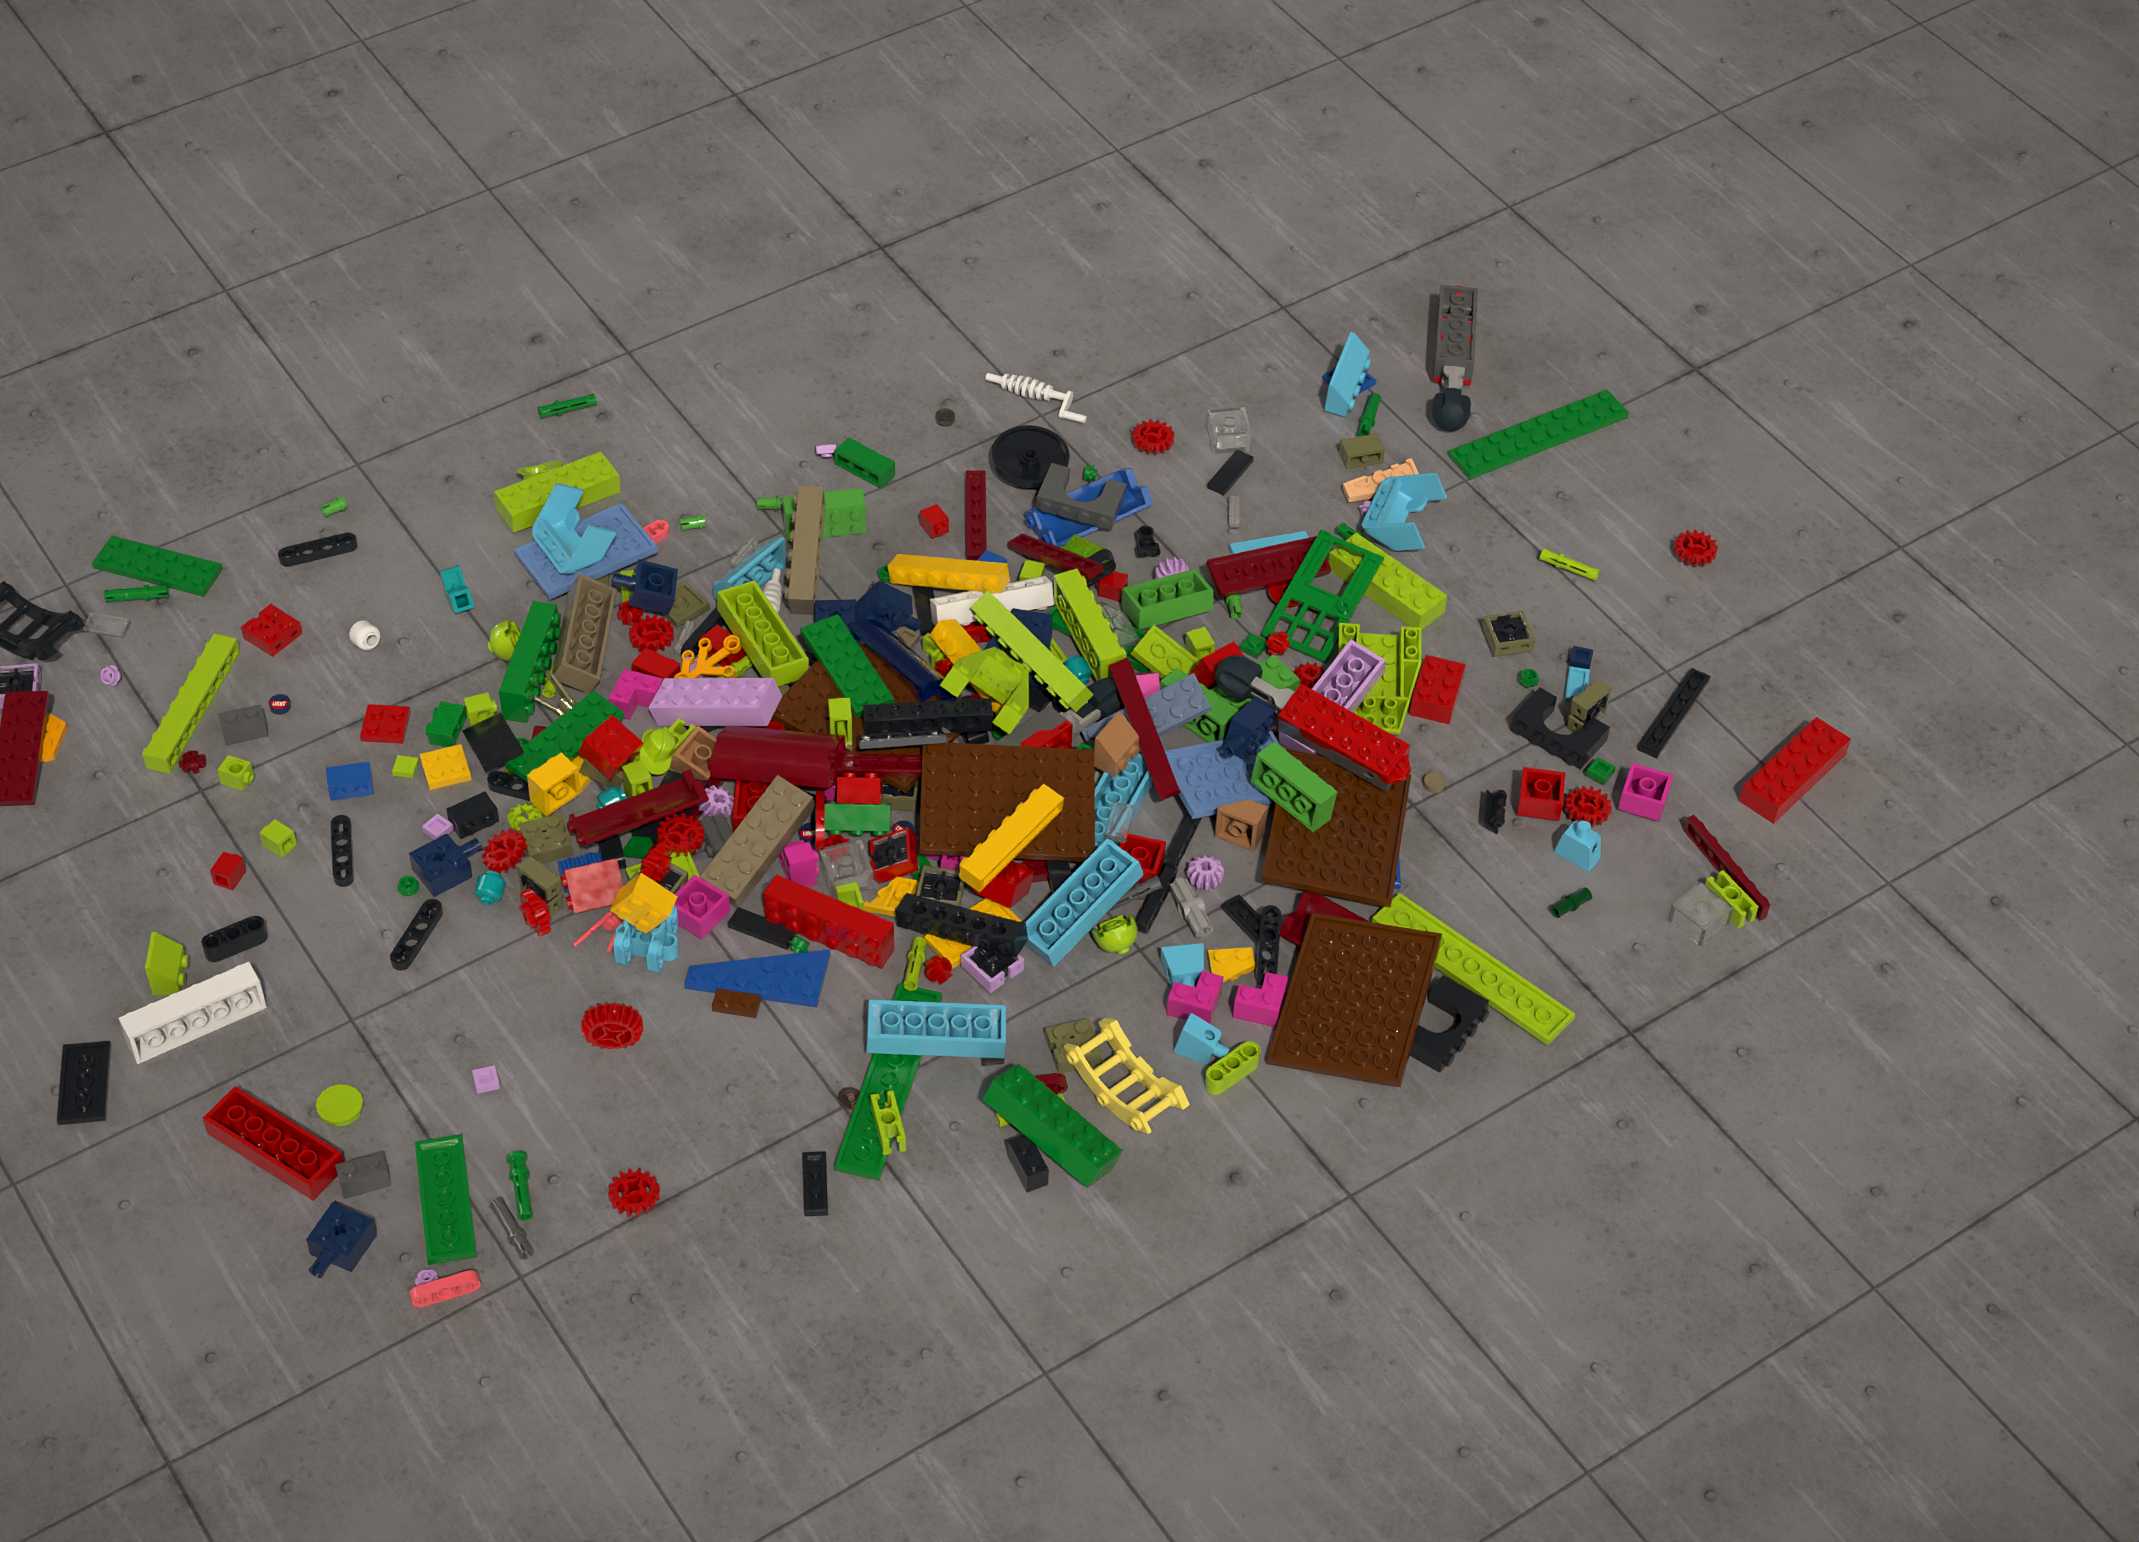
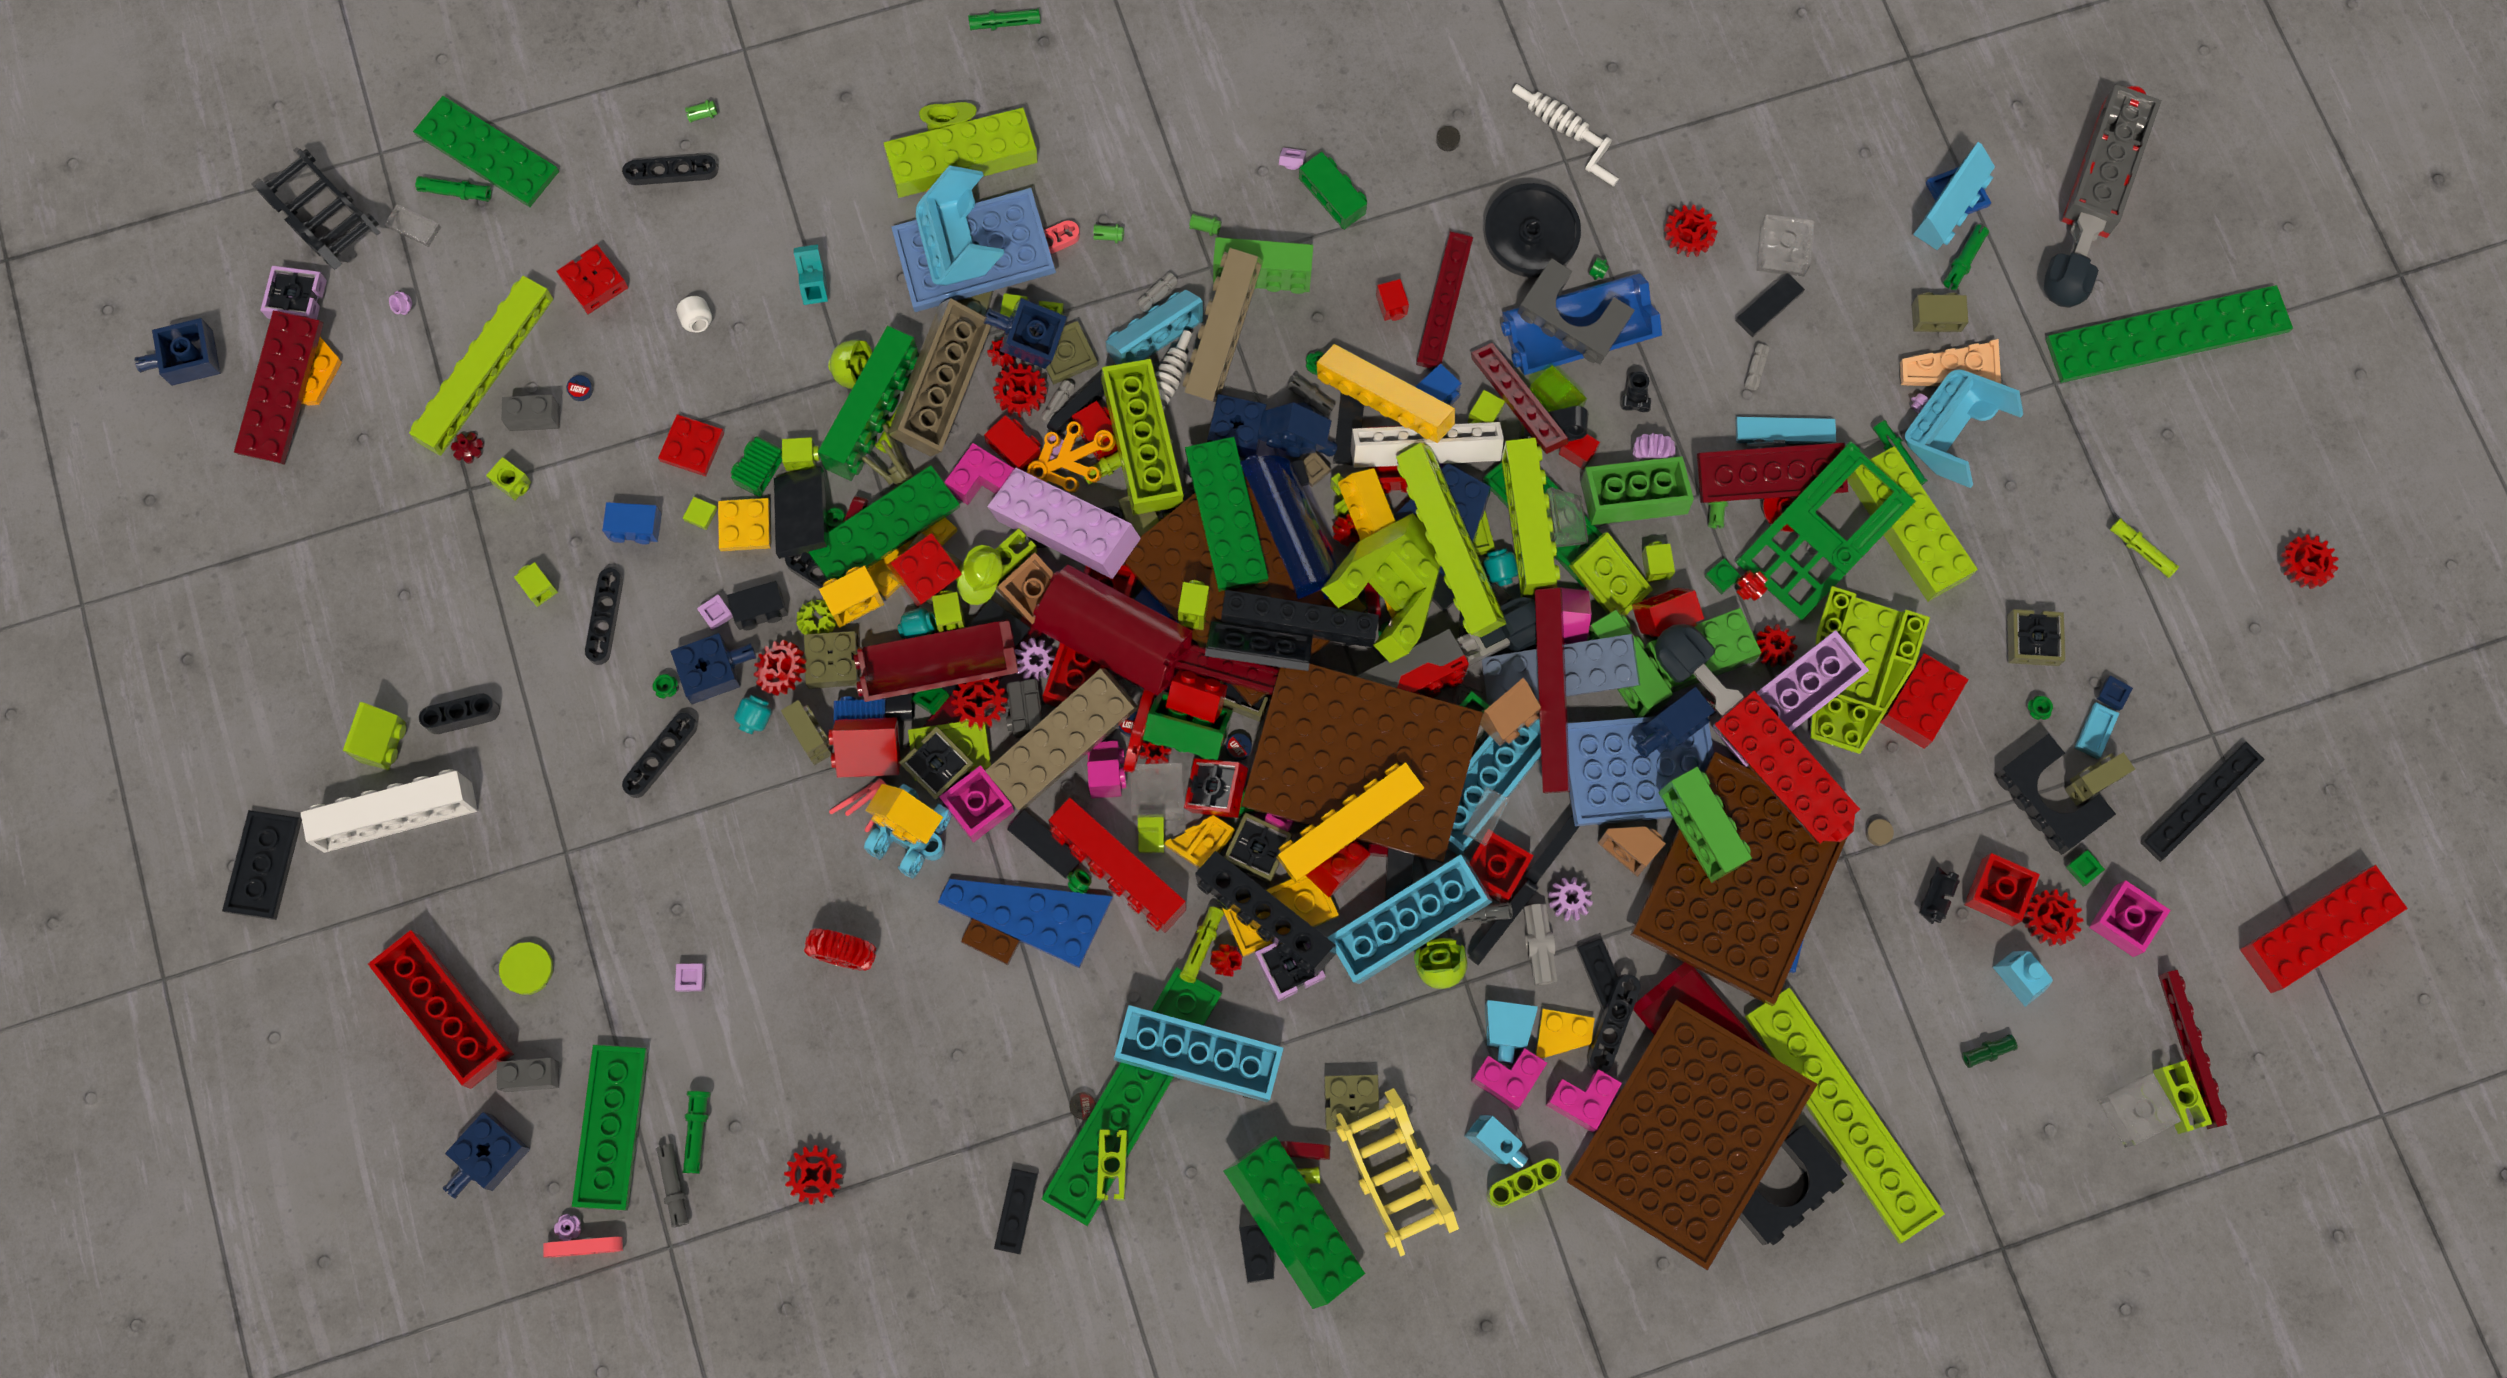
camera: 15 degrees right, 25 degrees up
red brick [210,851,246,890] -> none
red gear [519,889,552,936] -> none
red gear [641,841,673,883] -> none

